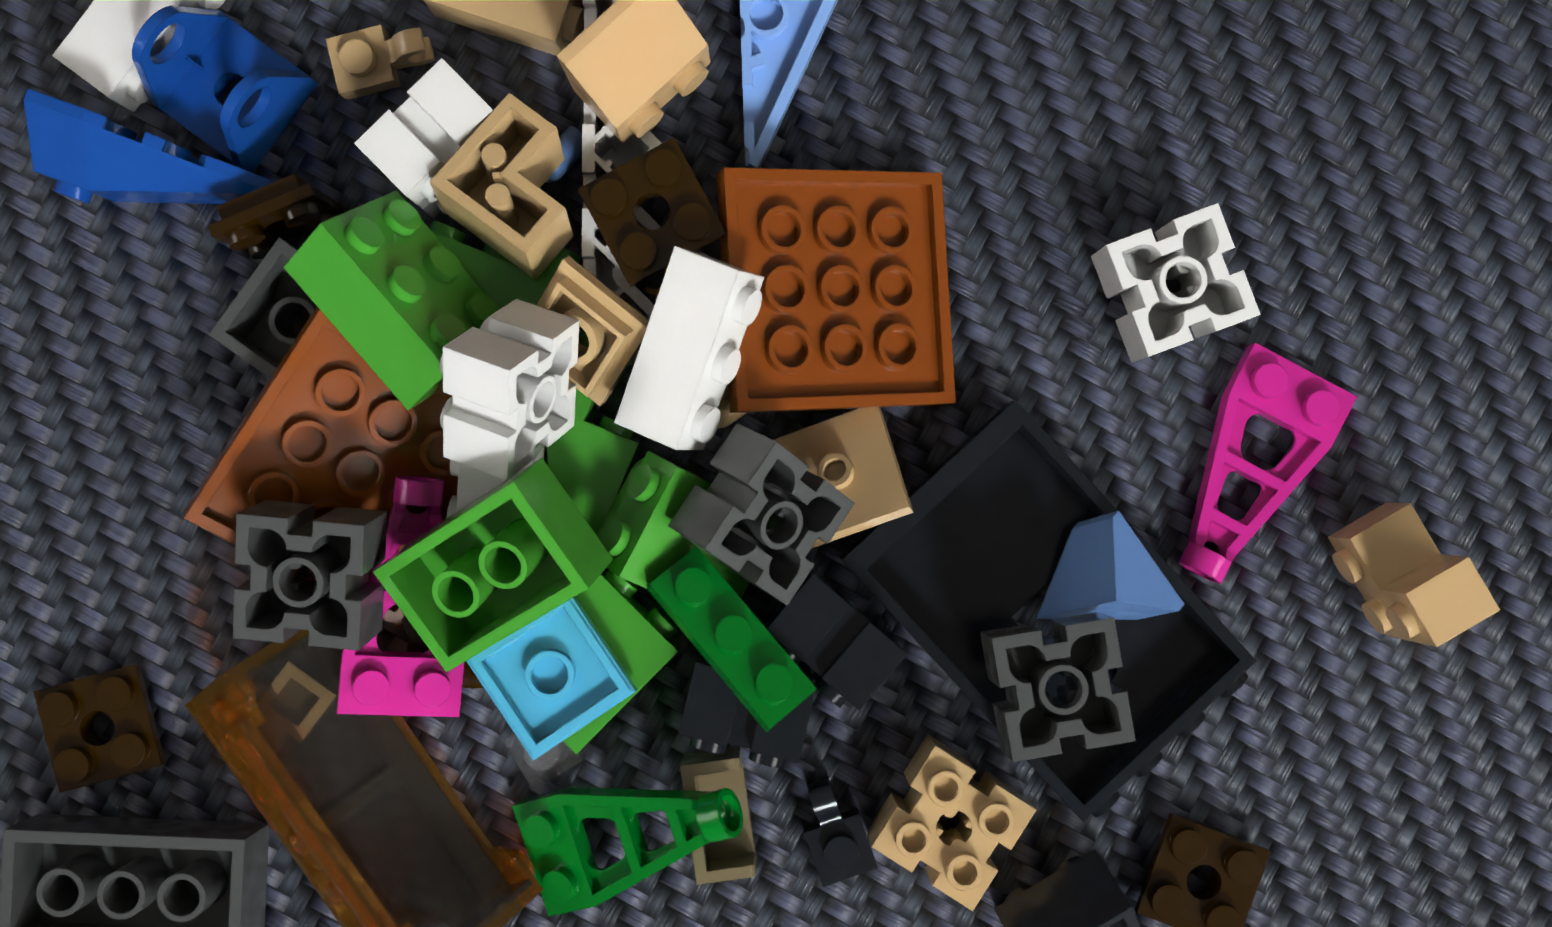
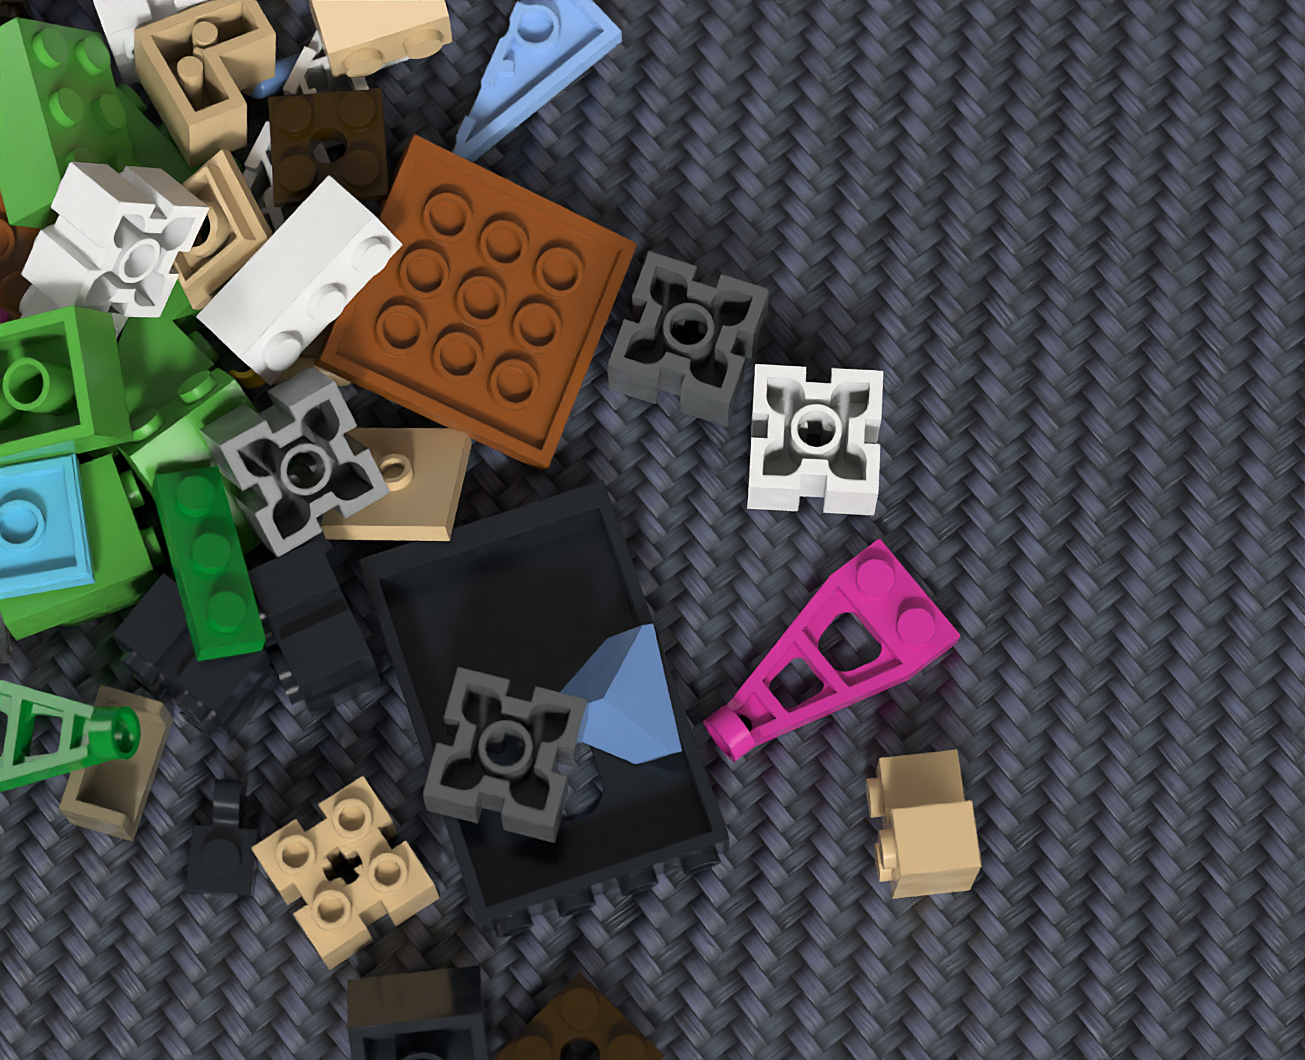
camera: 30 degrees right, 15 degrees down
none -> dark grey brick [608,251,769,427]

